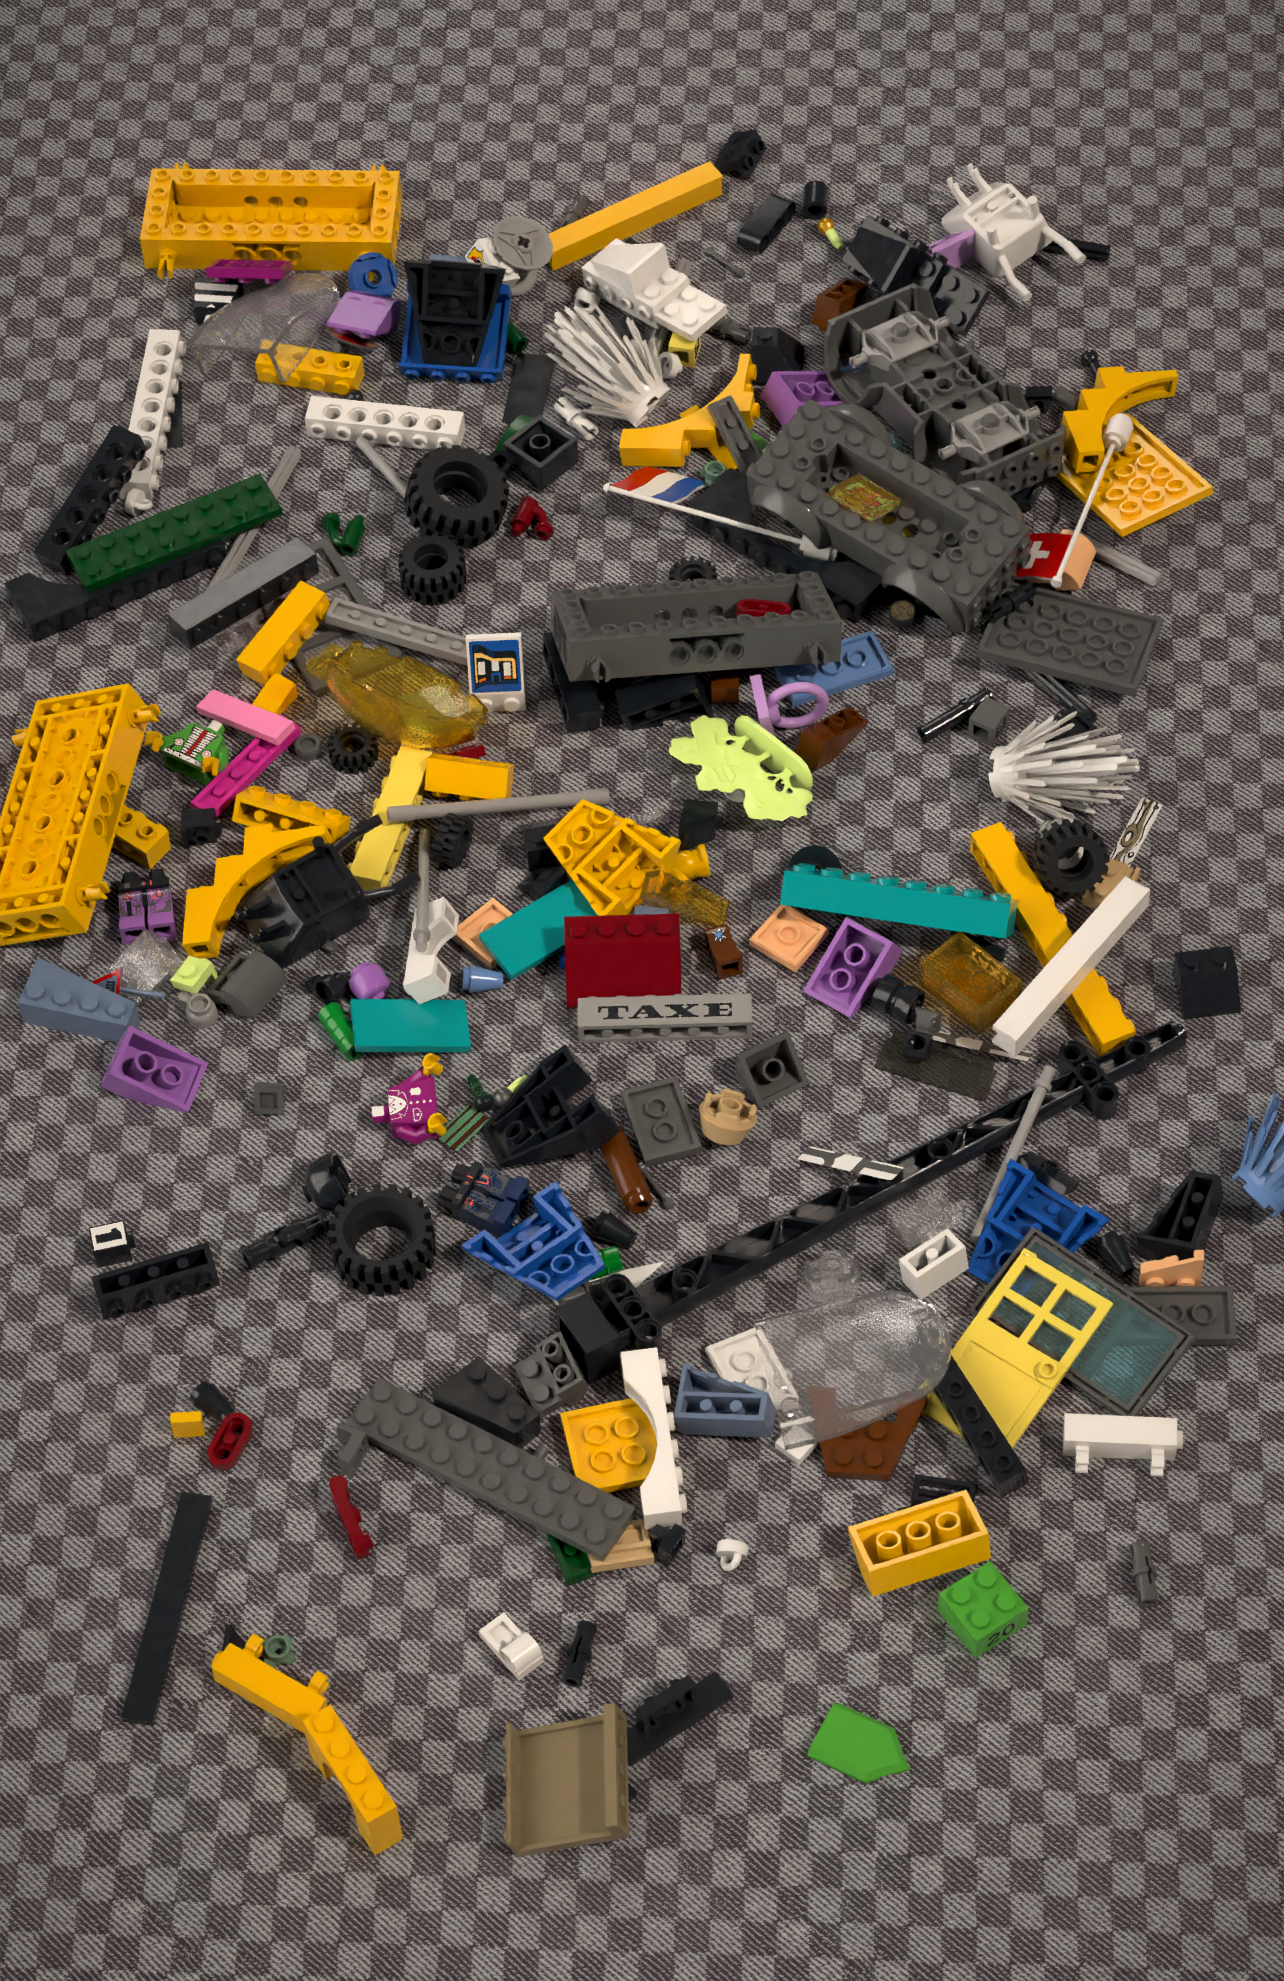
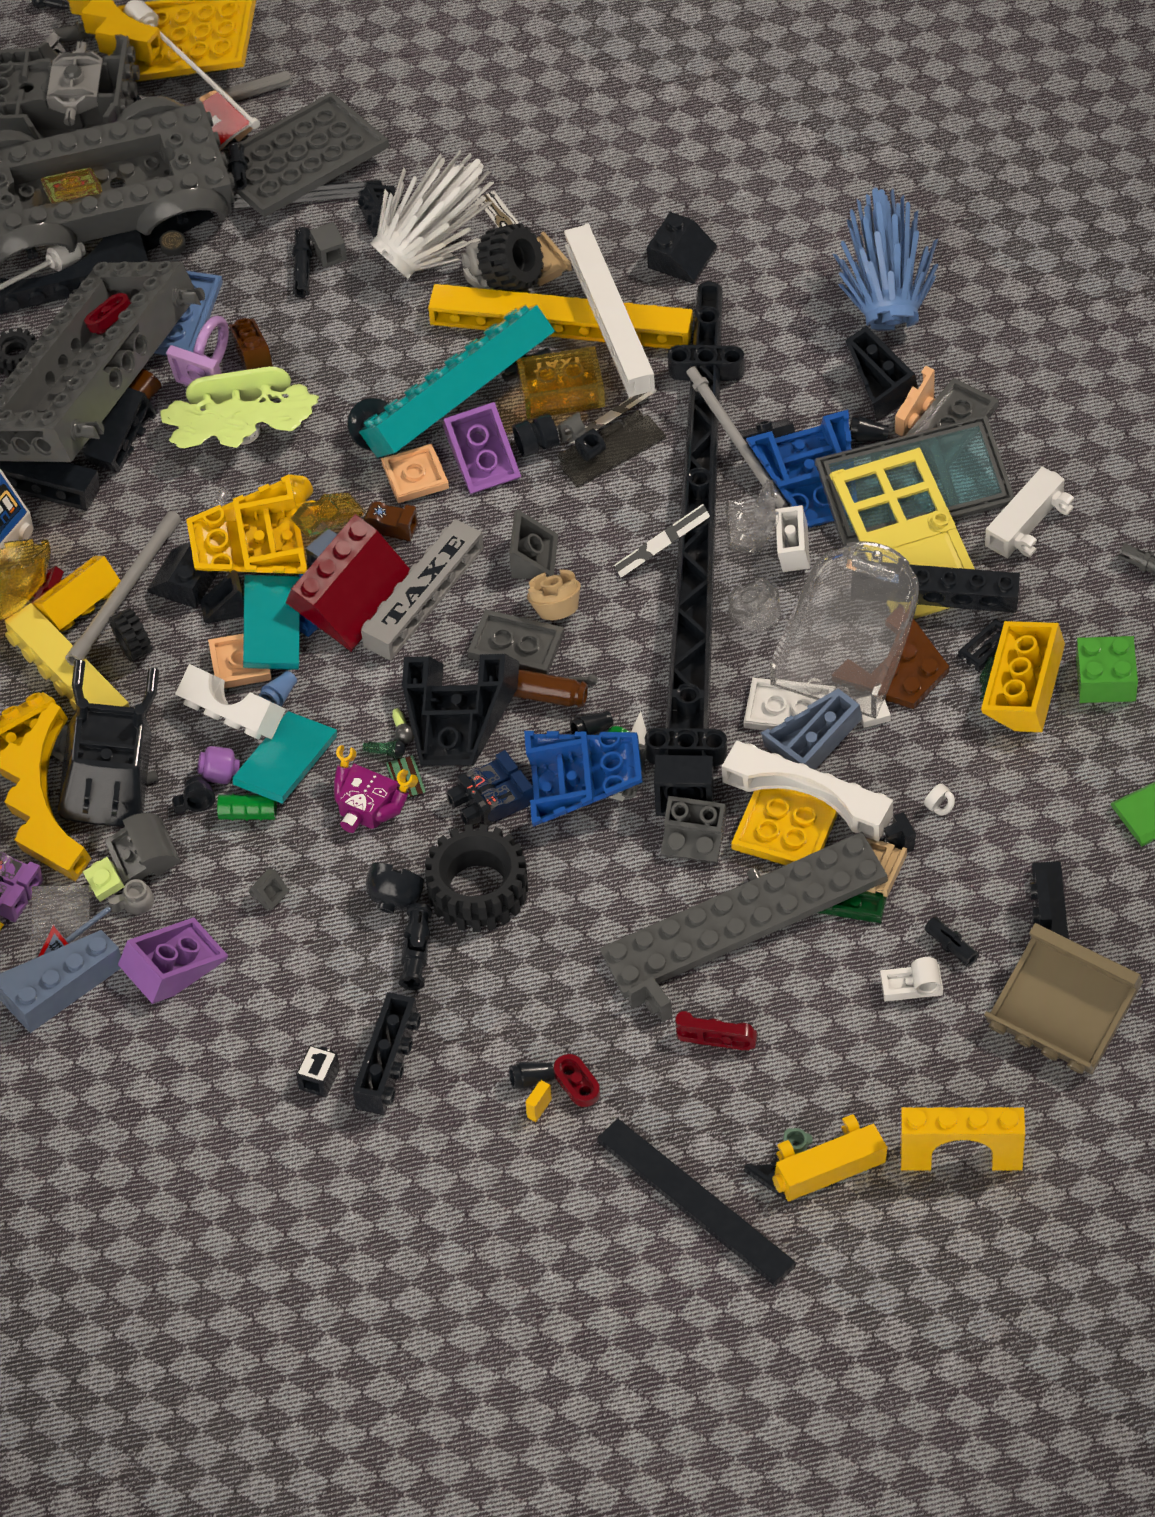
camera: 55 degrees left, 0 degrees up
light grey bar [413,828,430,952] -> none
black wedge [432,1356,541,1449] -> none
black slope [678,800,723,850] -> none

